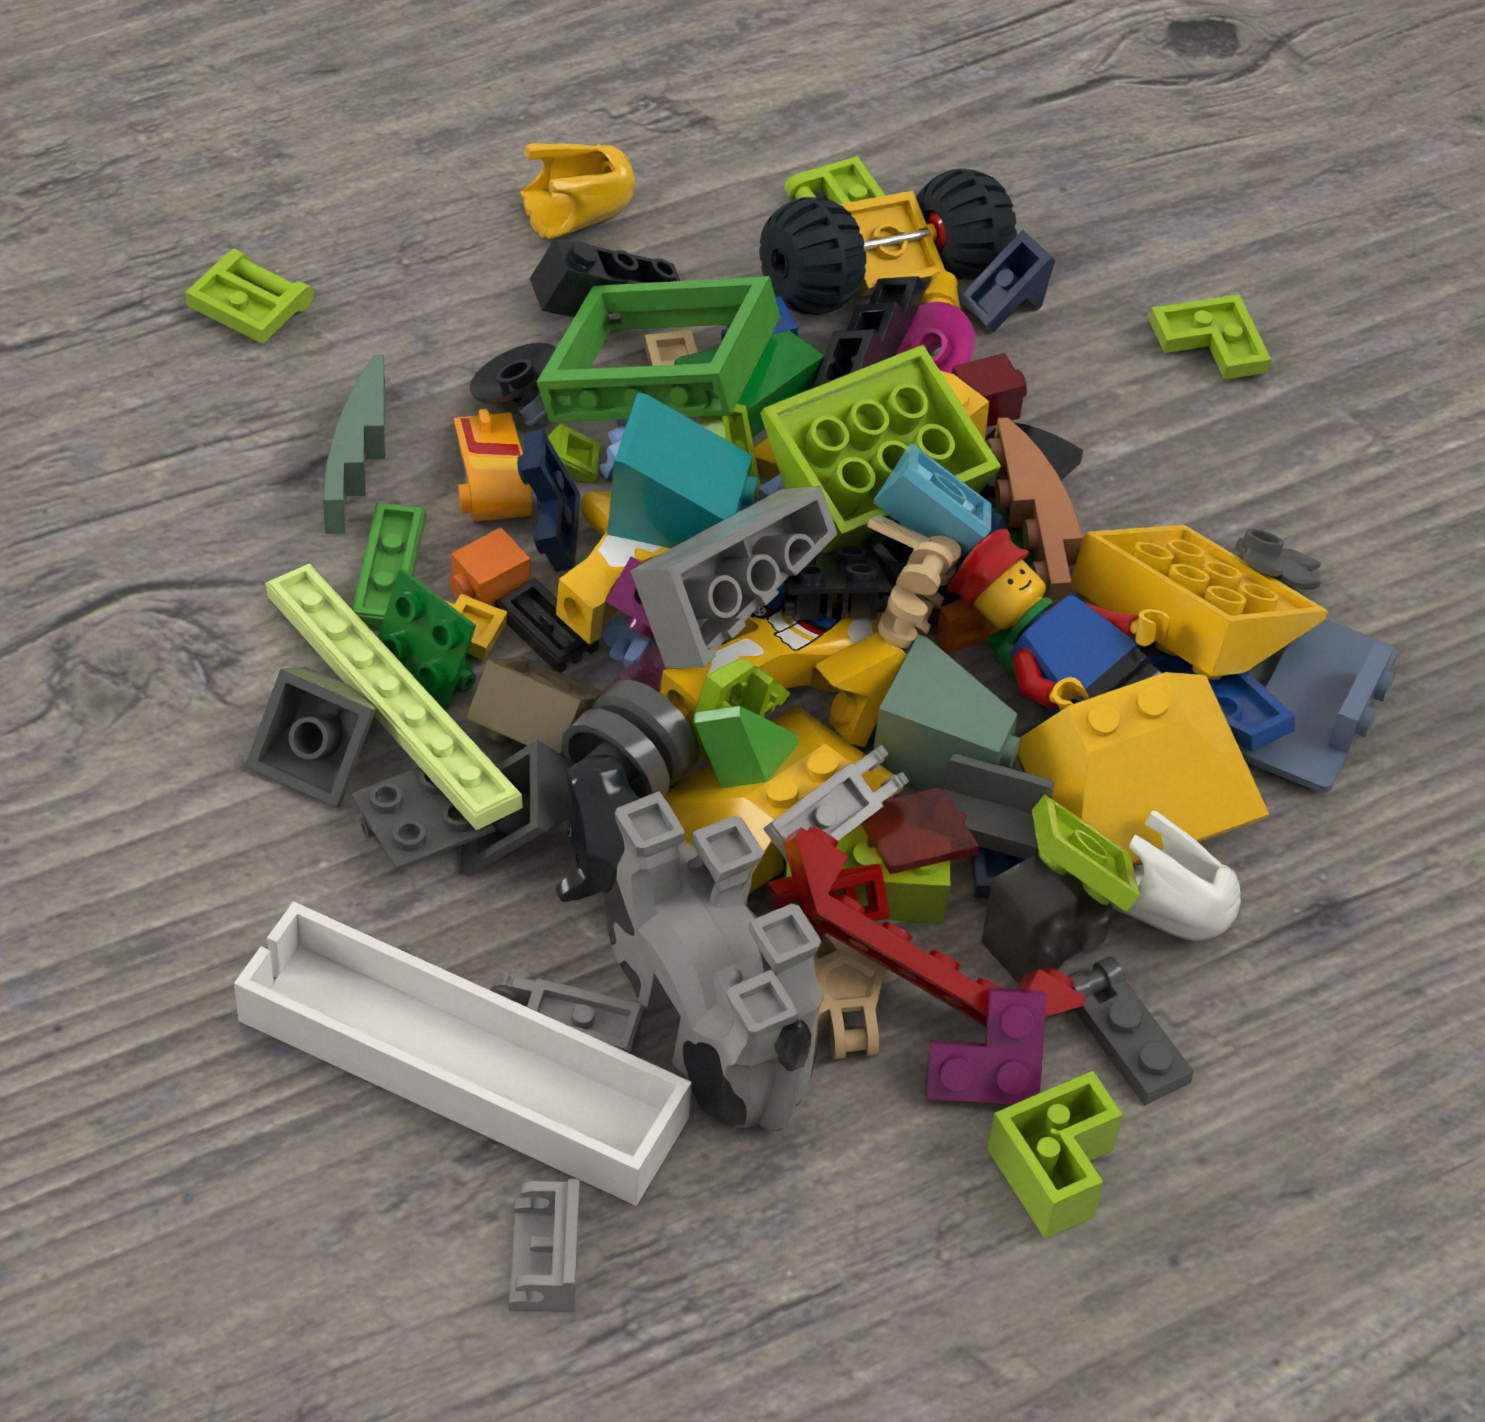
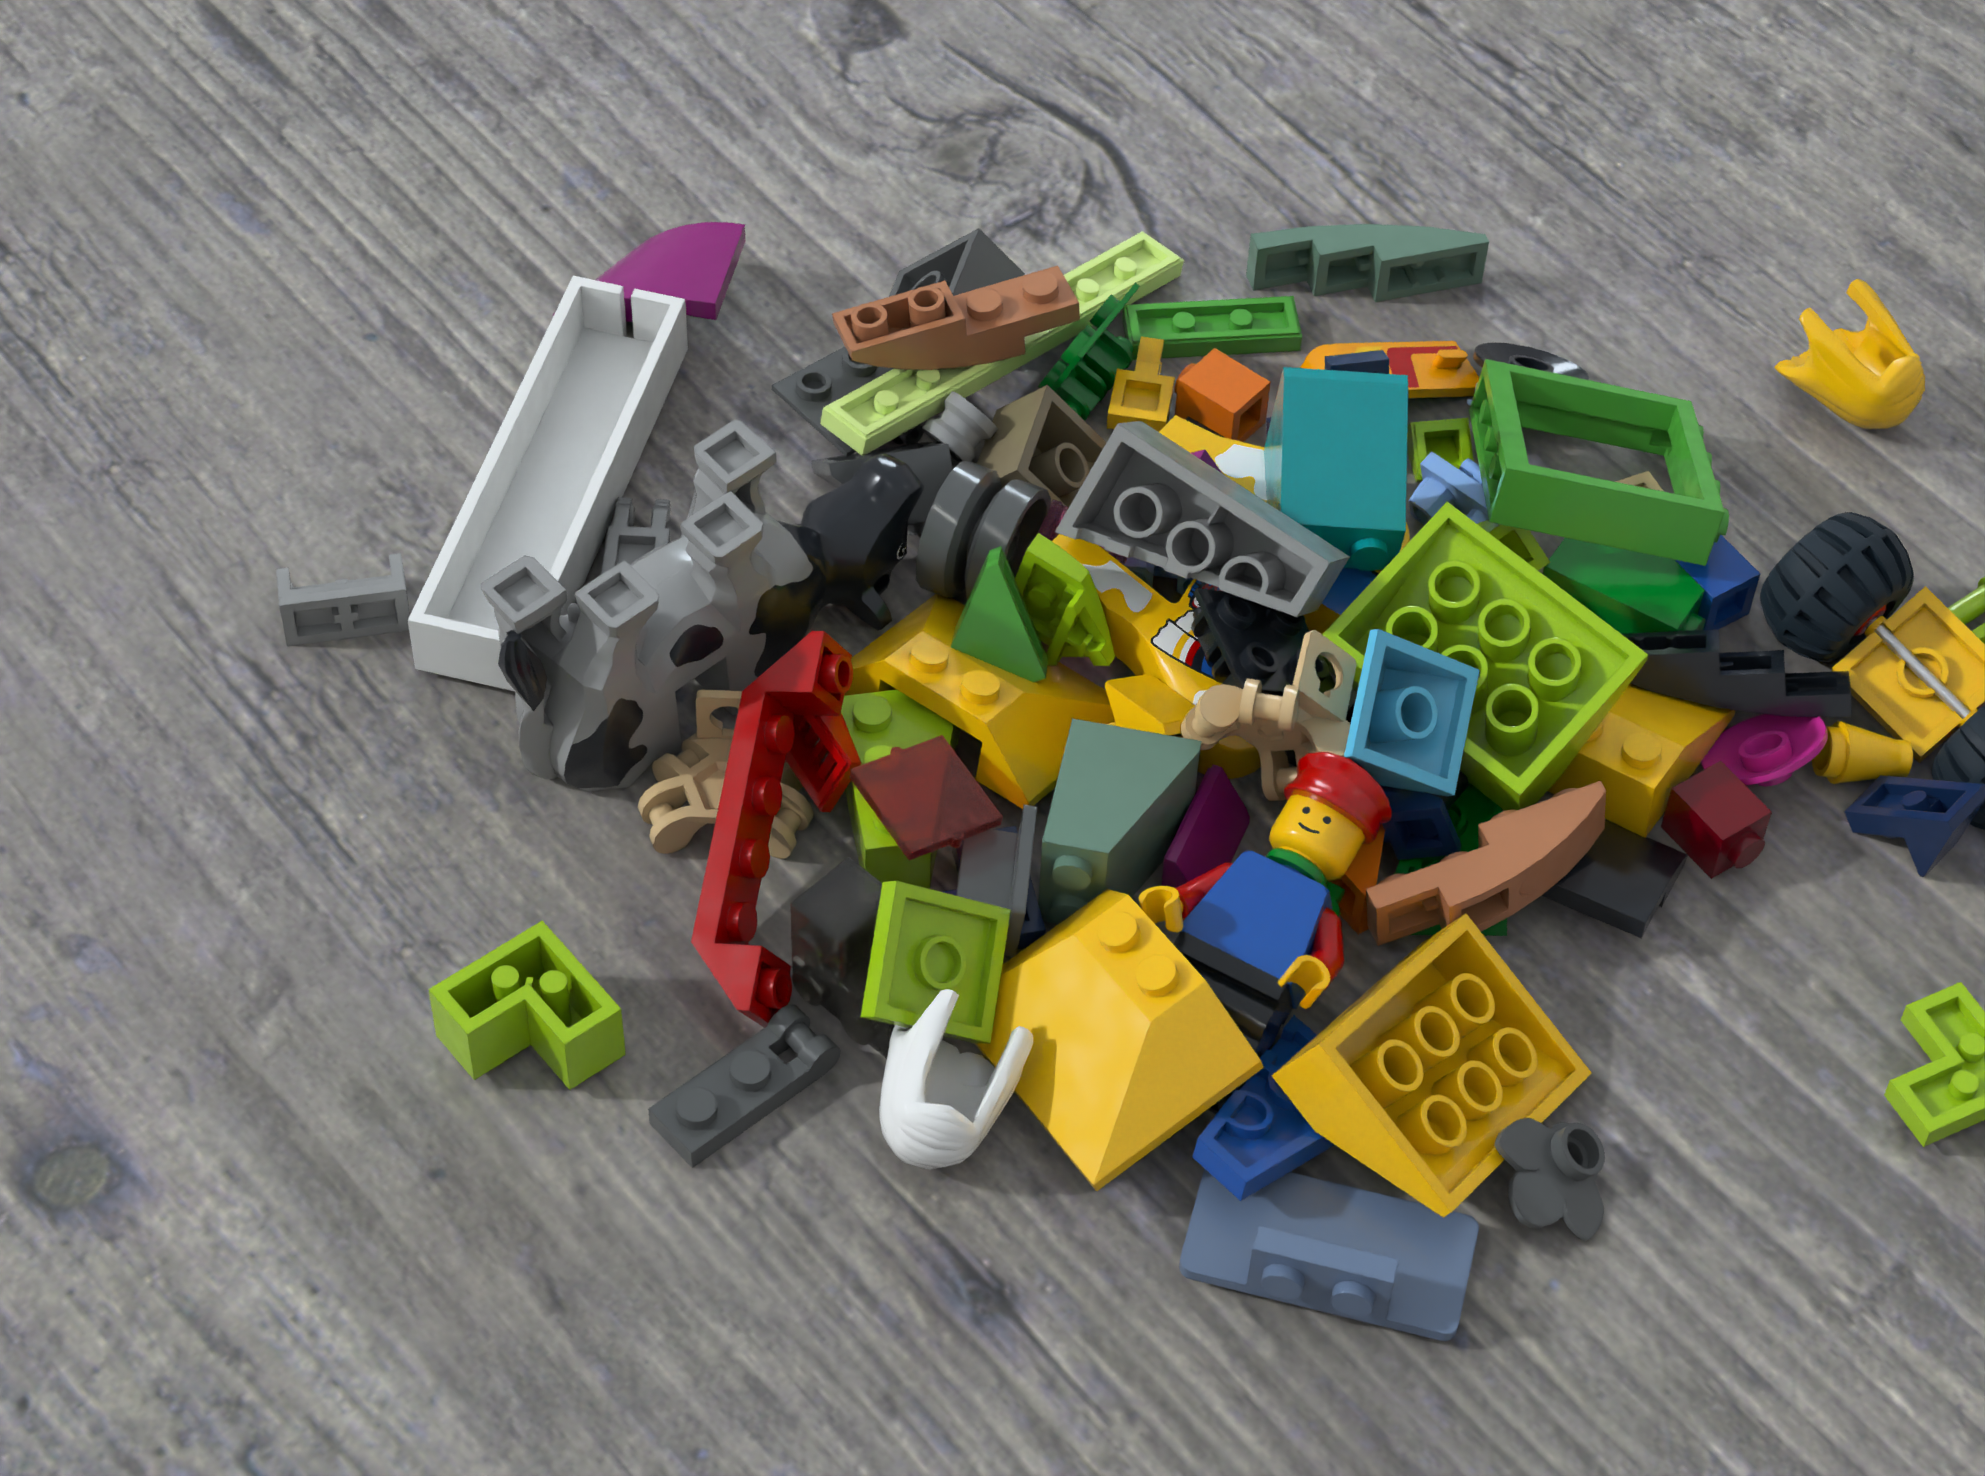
camera: 80 degrees right, 0 degrees up
lime plate [185,249,314,344] -> none
black slope [529,238,681,317] -> none
light grey hinge [763,744,909,862] -> none
magenta plate [925,987,1047,1104] -> none
none -> magenta slope [553,222,746,322]
none -> nougat slope [832,265,1080,370]
none -> light grey wheel [922,391,998,463]

